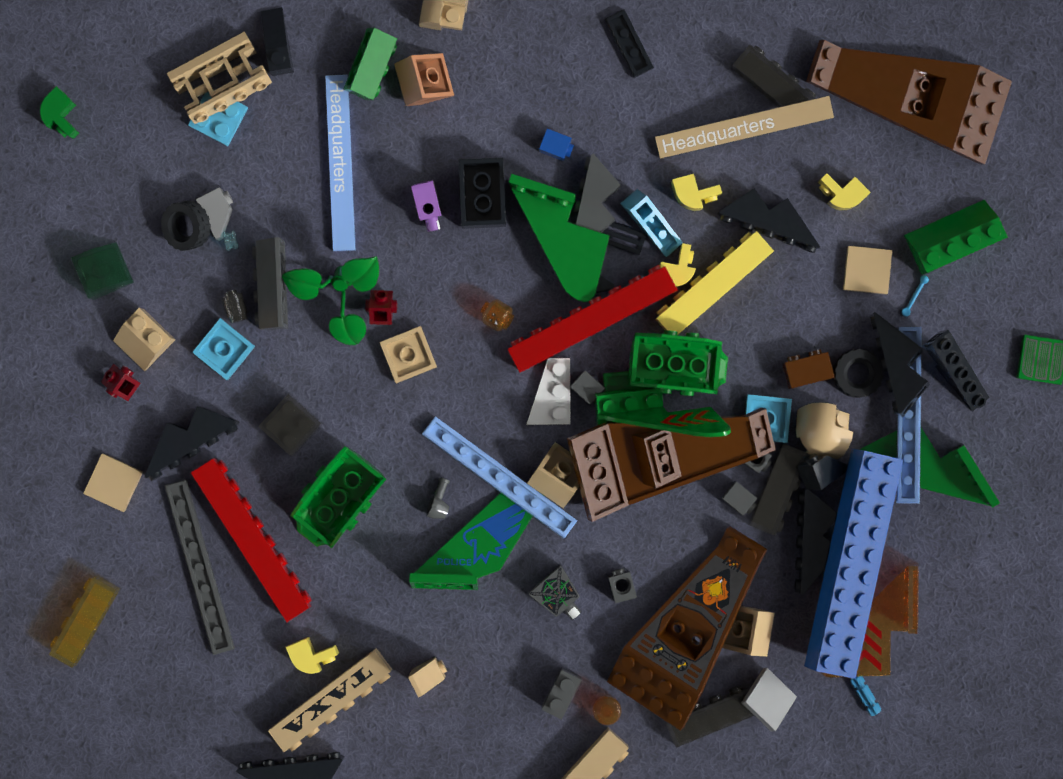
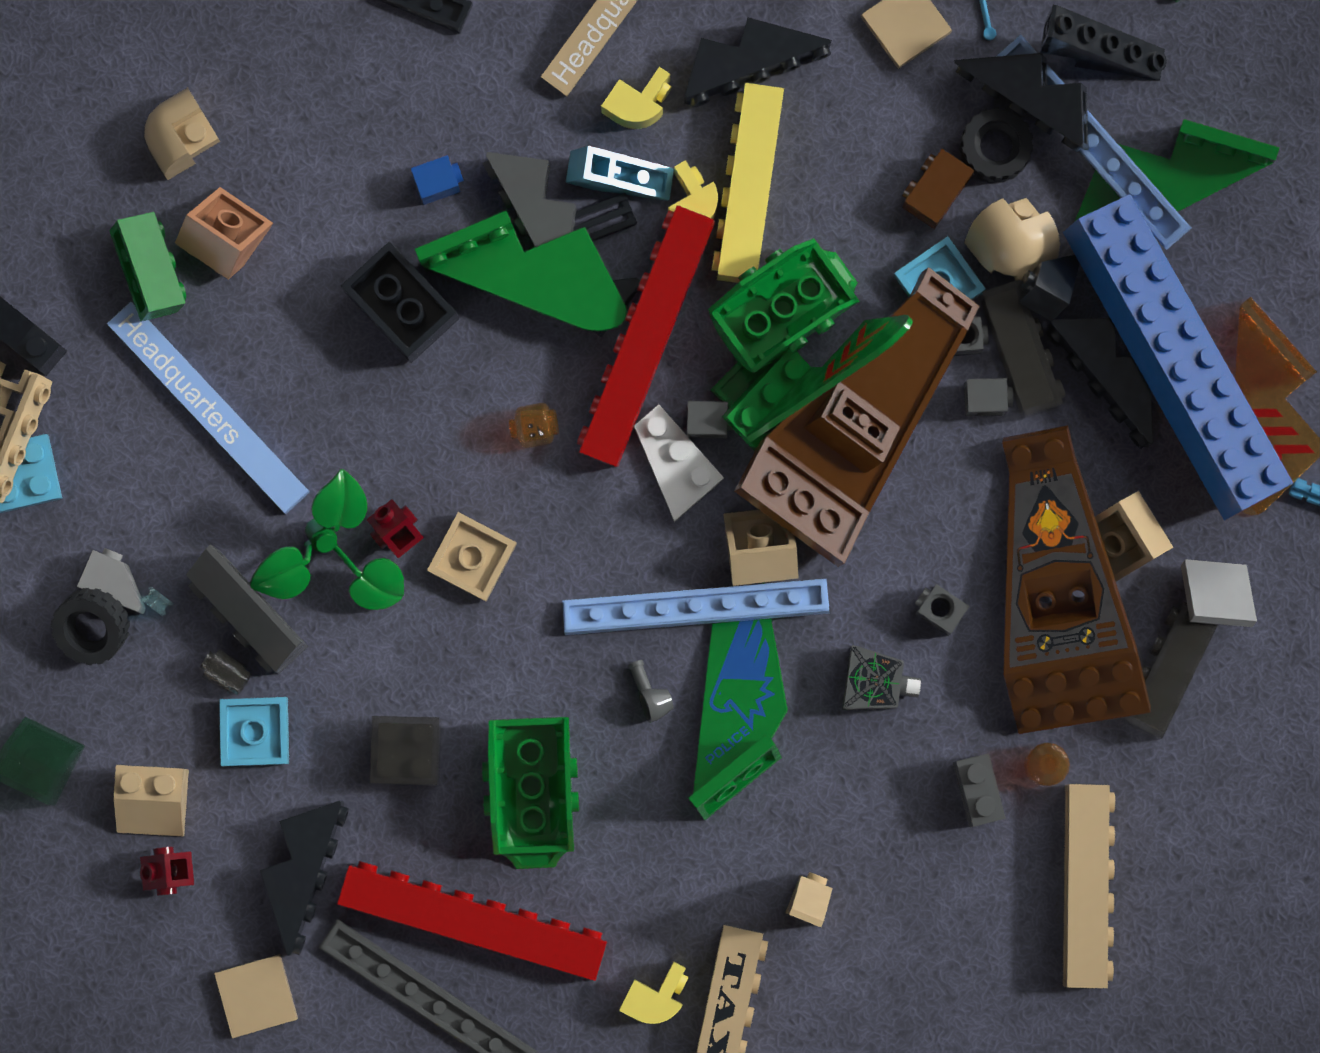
camera: 40 degrees left, 5 degrees down
medium lavender torso [411,180,442,232] -> none

